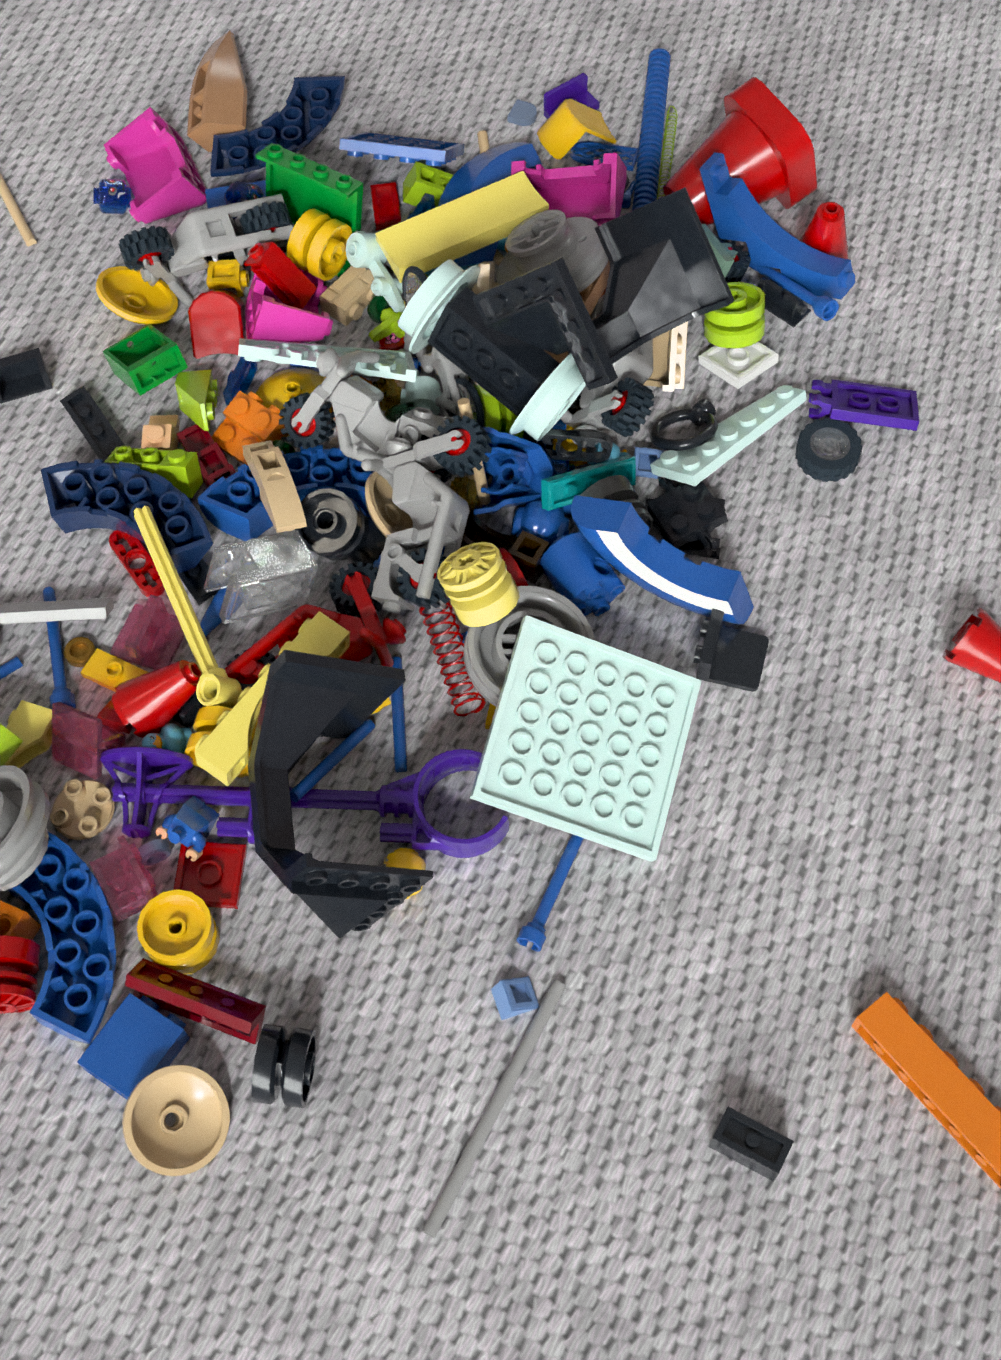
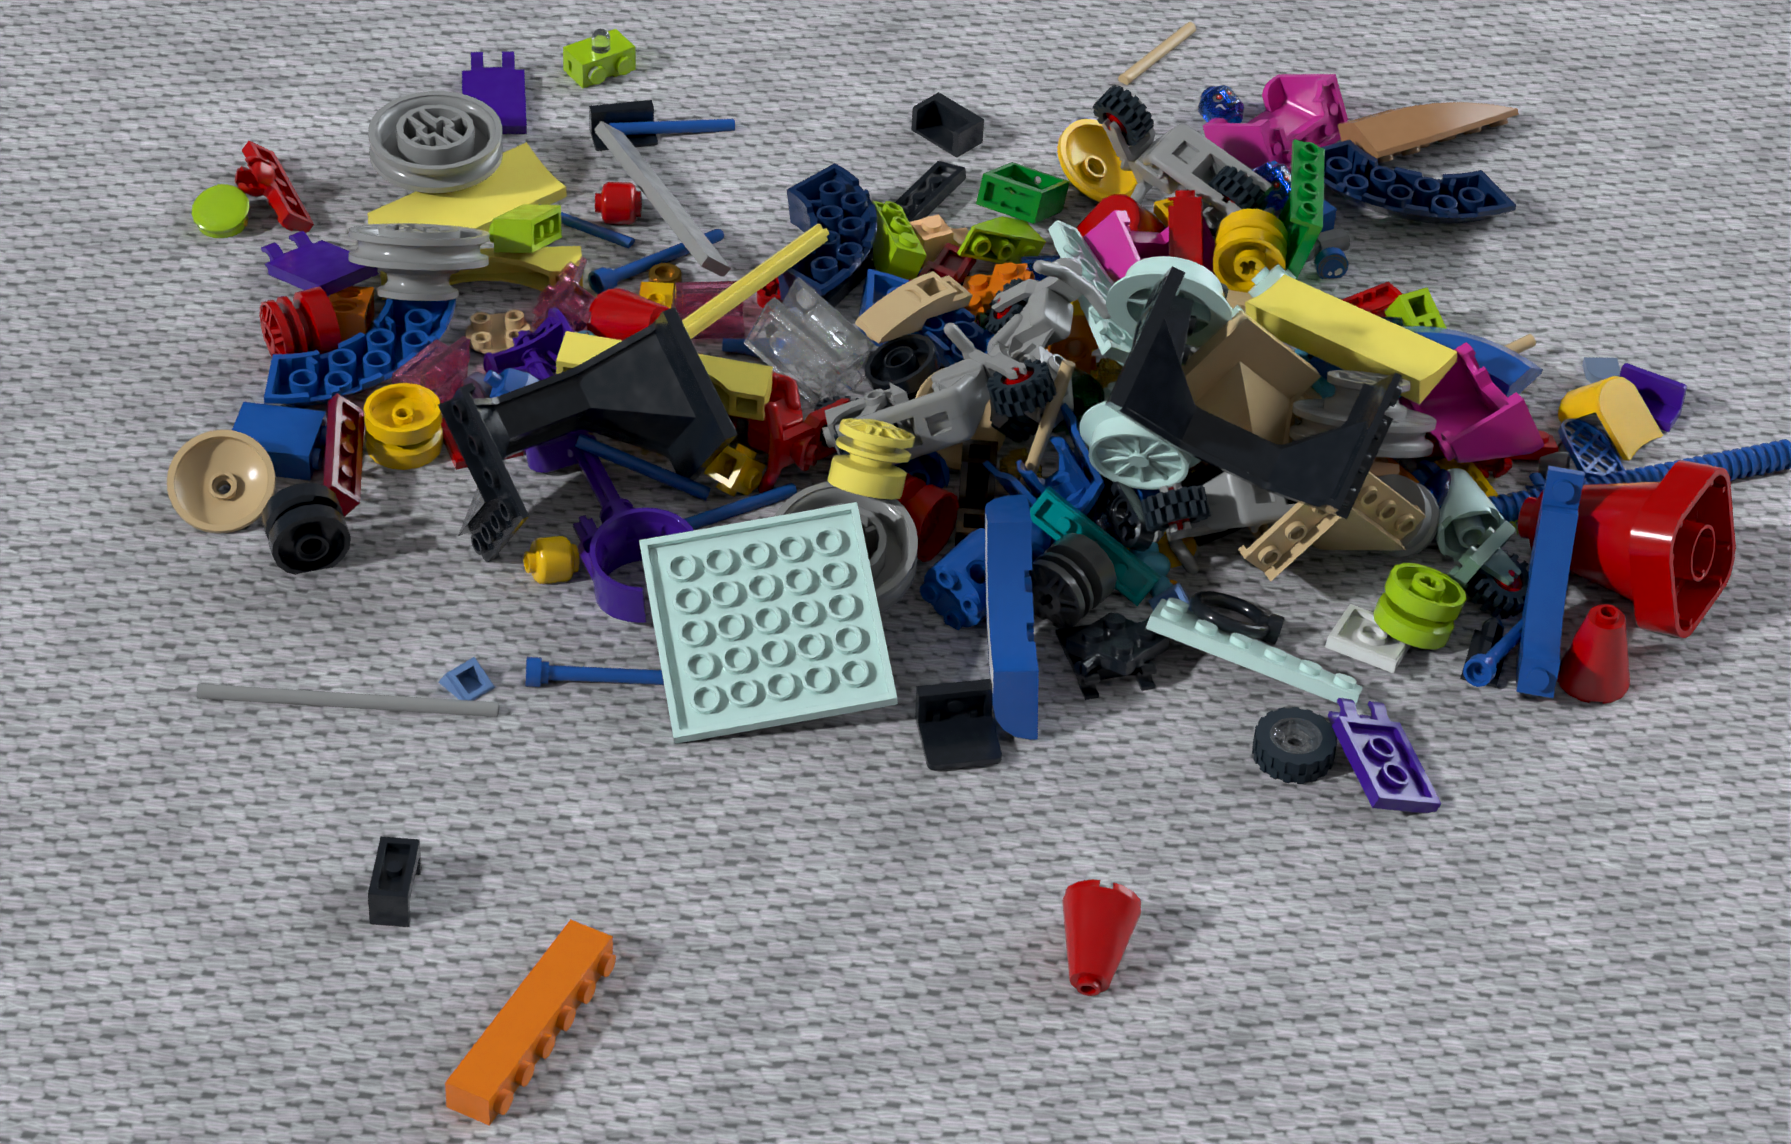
camera: 60 degrees right, 20 degrees down
plate [339,132,465,166] -> none

